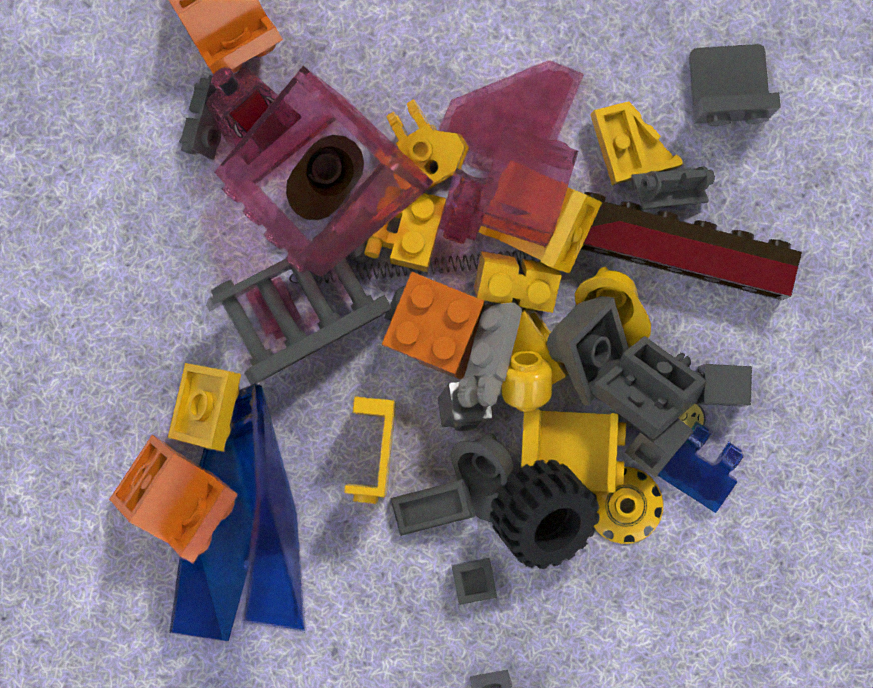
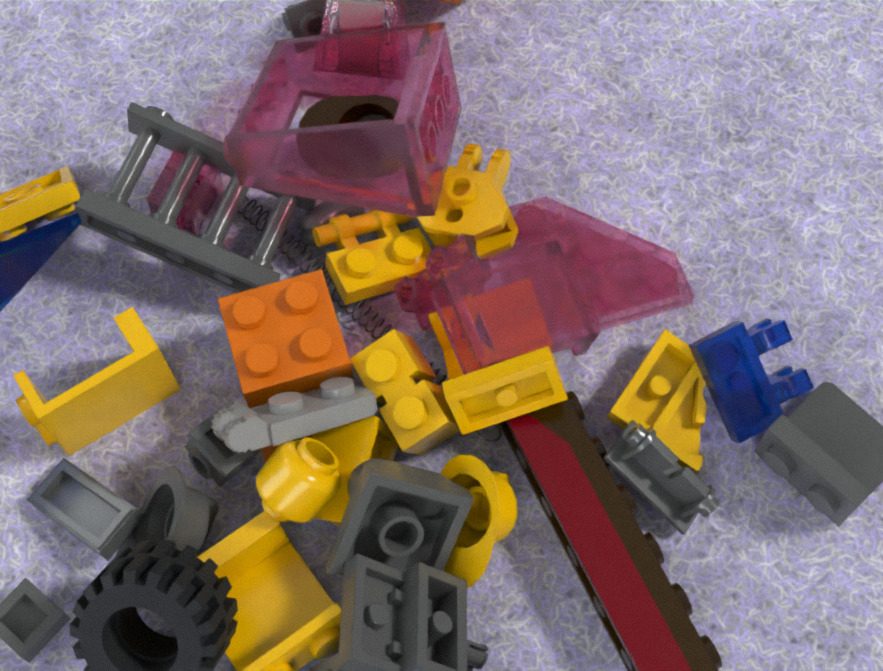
camera: 55 degrees right, 20 degrees down
none -> clear blue plate [689,318,814,443]

